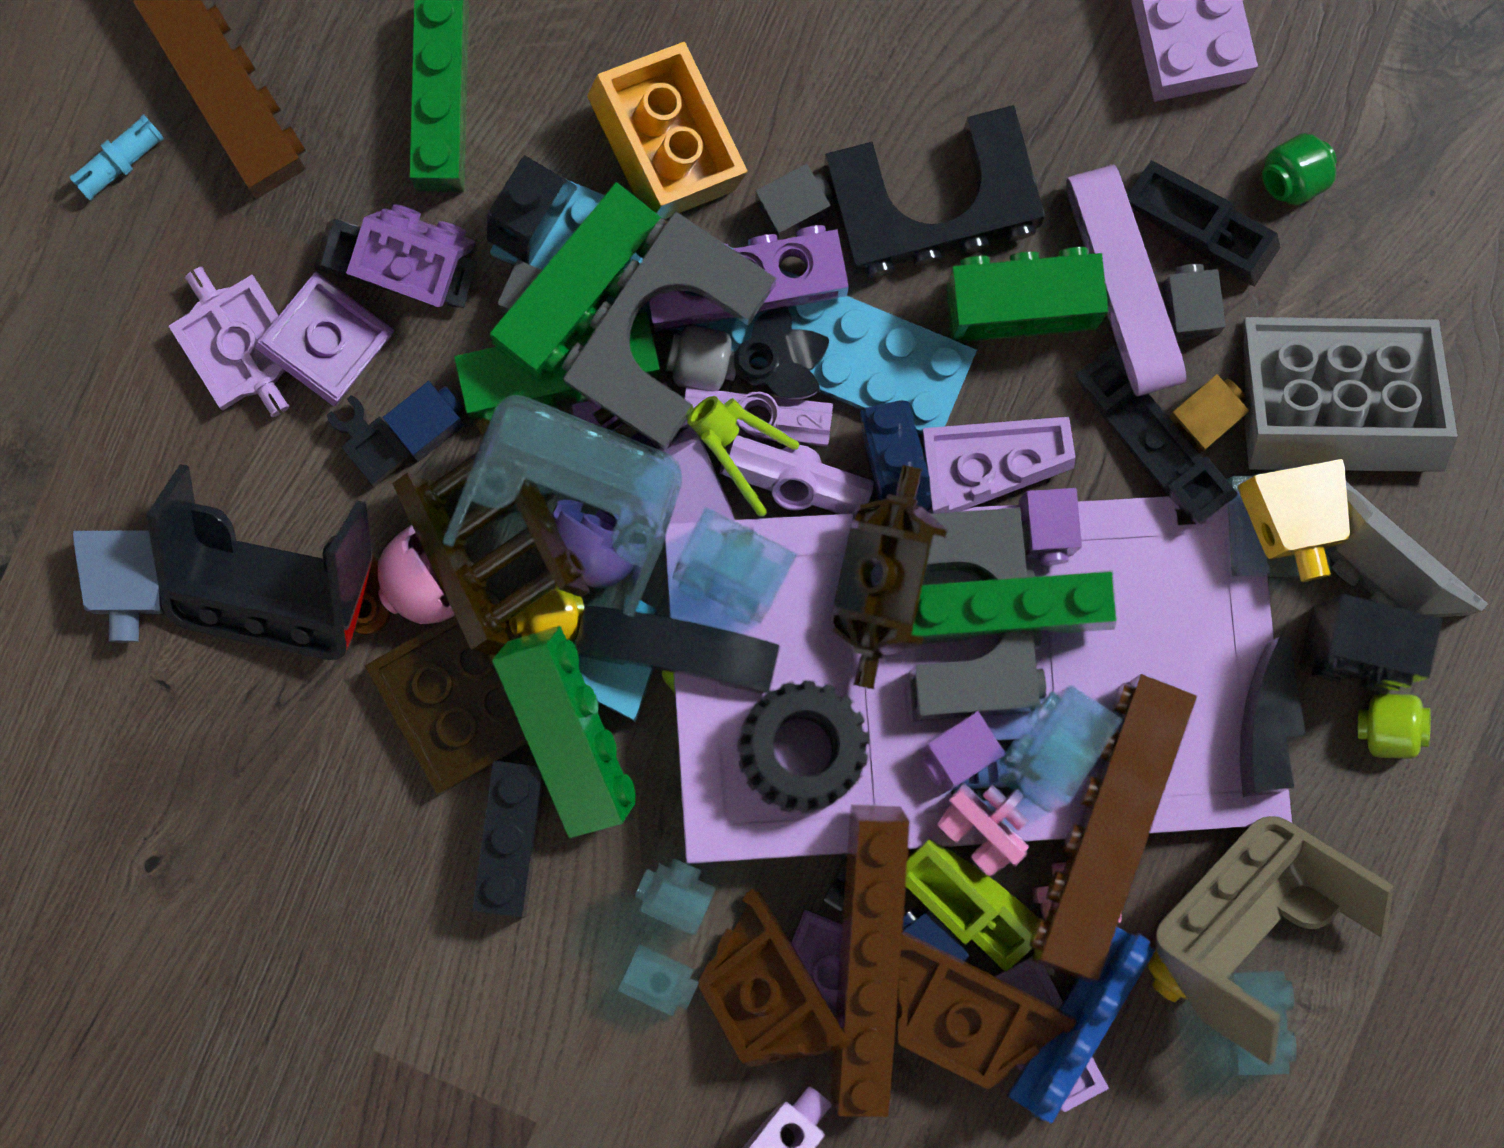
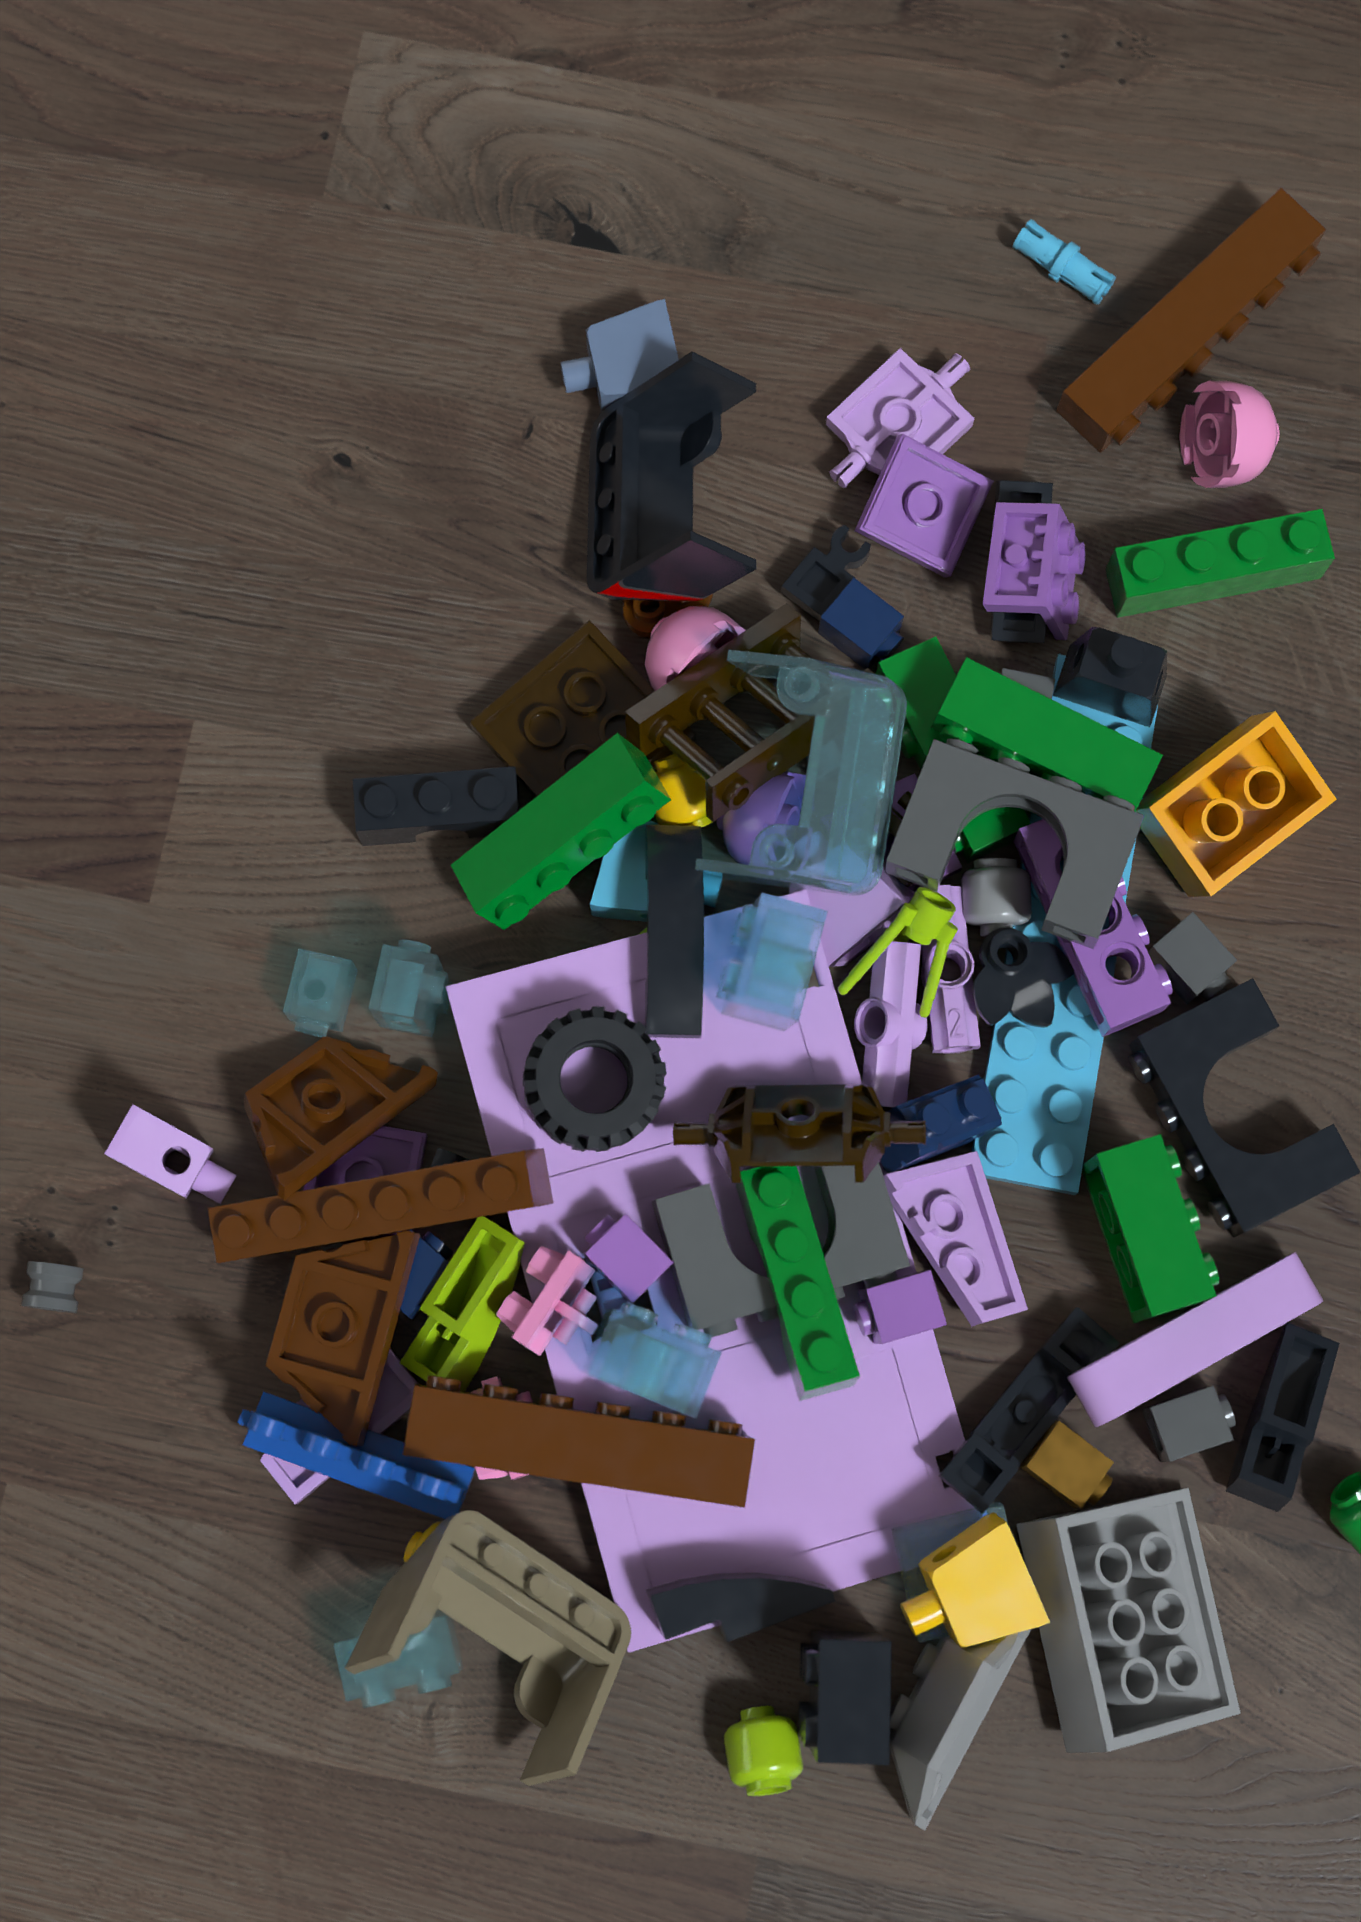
camera: 80 degrees right, 5 degrees down
none -> bright pink cylinder [1180,381,1279,488]

